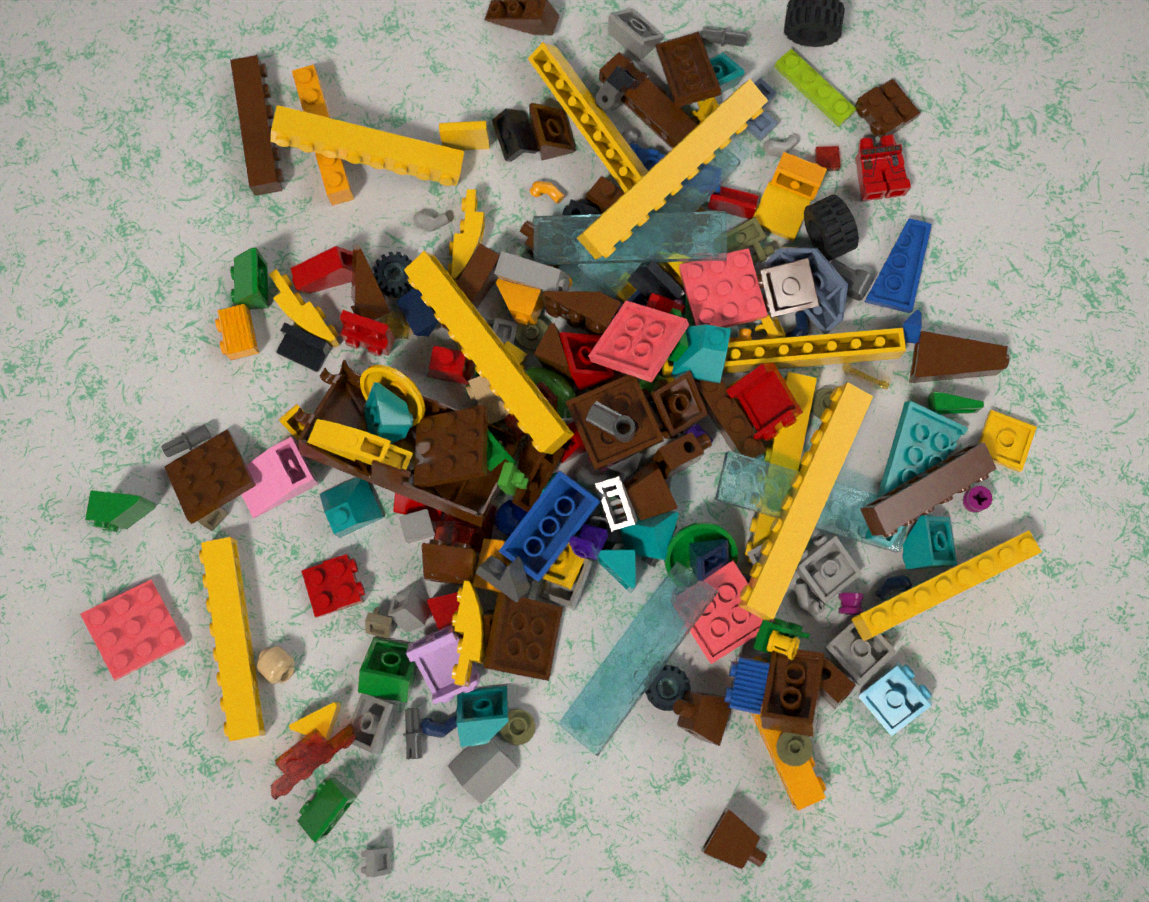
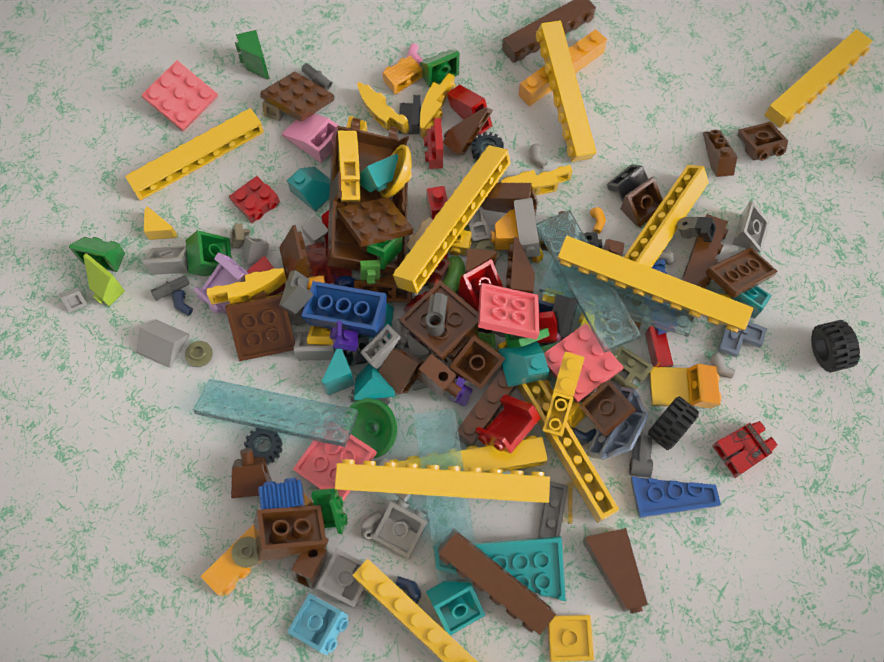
camera: 65 degrees right, 10 degrees down
tan head [257,646,295,684] -> none
clear red bracket [271,723,356,800] -> none
clear yellow tile [385,312,410,339] -> none
dark blue slope [397,288,439,337] -> none
yellow tile [439,121,490,150] -> none
teal slope [457,685,508,747] -> none
dark blue slope [689,539,729,581] -> none
dark grey axle [701,26,747,47] -> none
reddish brown torso [701,807,767,869] -> none
yellow bush [767,630,800,660] -> none
lime plate [774,49,856,127] -> none
clear red tile [814,146,841,171] -> none
magenta wheel [838,593,863,615] -> none
reddish brown plate [854,78,920,138] -> none
blue slope [902,310,922,344] -> none
green slope [928,391,984,415] -> none
magenta wheel [962,486,993,513] -> none
none -> lime slope [84,253,125,306]
none -> yellow slope [357,82,410,135]
none -> bright pink arm [407,43,423,65]
none -> dark grey tile [538,482,568,538]
none -> yellow slope [542,351,585,436]

